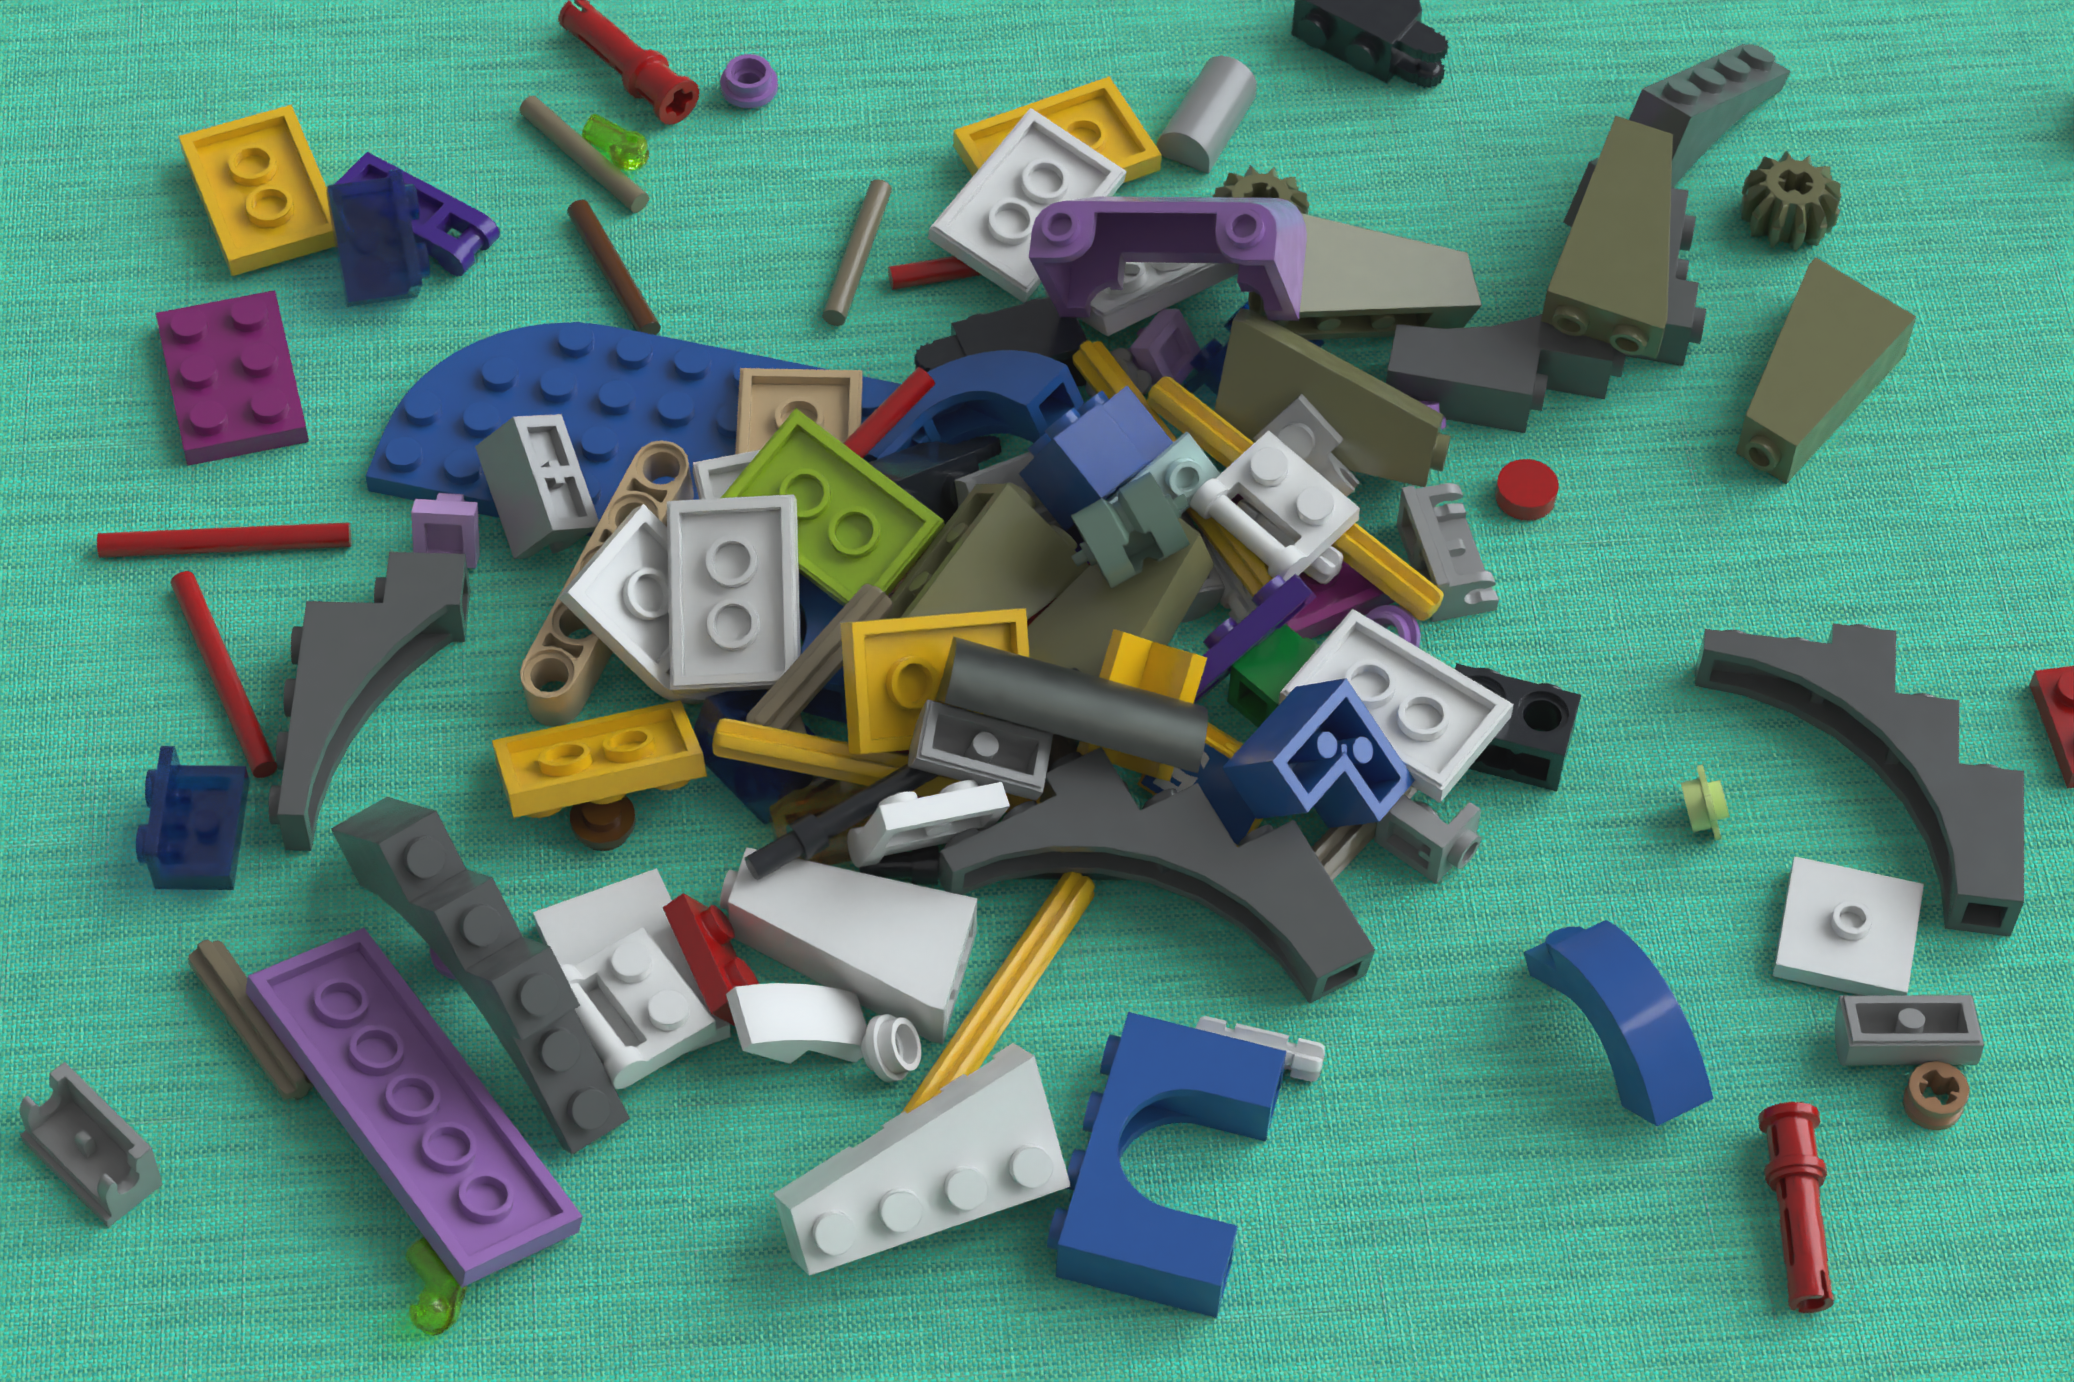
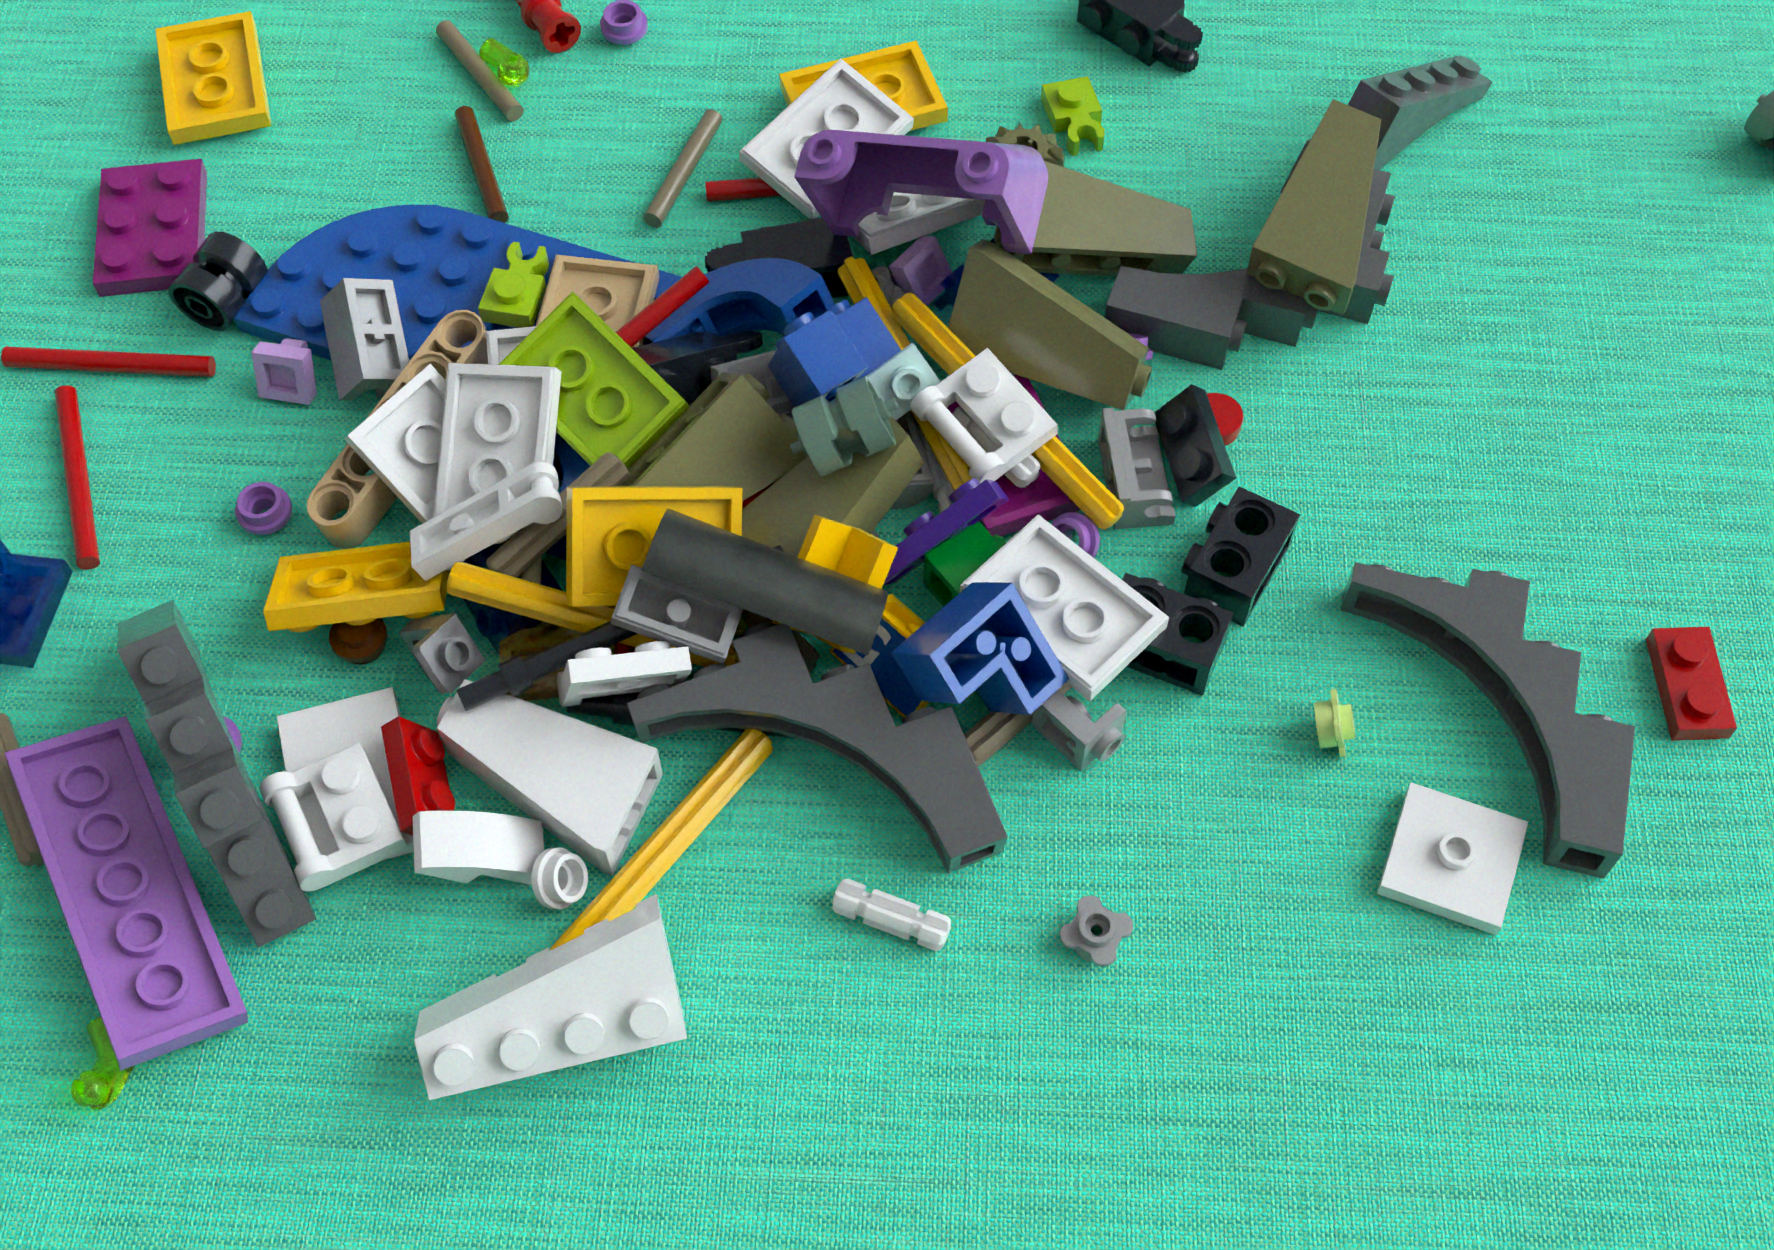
camera: 10 degrees right, 5 degrees up
dark grey arch [269,552,471,851] -> none
clear blue bracket [326,169,430,307] -> none
dark purple plate [331,152,500,277] -> none
blue arch [1047,1012,1286,1318] -> none
light grey brick [1157,56,1257,174] -> none
light grey plate [1253,394,1359,497] -> none
blue arch [1523,920,1714,1126] -> none
olive slope [1736,257,1916,484] -> none
olive gear [1740,151,1842,252] -> none
red pin [1758,1102,1834,1313] -> none
light grey brick [1835,995,1984,1066] -> none
medium nougat bush [1903,1061,1970,1131] -> none
none -> black wheel [168,231,268,331]
none -> medium lavender plate [235,482,293,535]
none -> flat silver bracket [398,613,486,694]
none -> white plate [410,462,562,581]
none -> lime plate [478,242,549,328]
none -> lime plate [1041,76,1105,156]
none -> light grey plate [1060,896,1133,967]
none -> black plate [1155,384,1236,507]
none -> black brick [1181,486,1300,627]

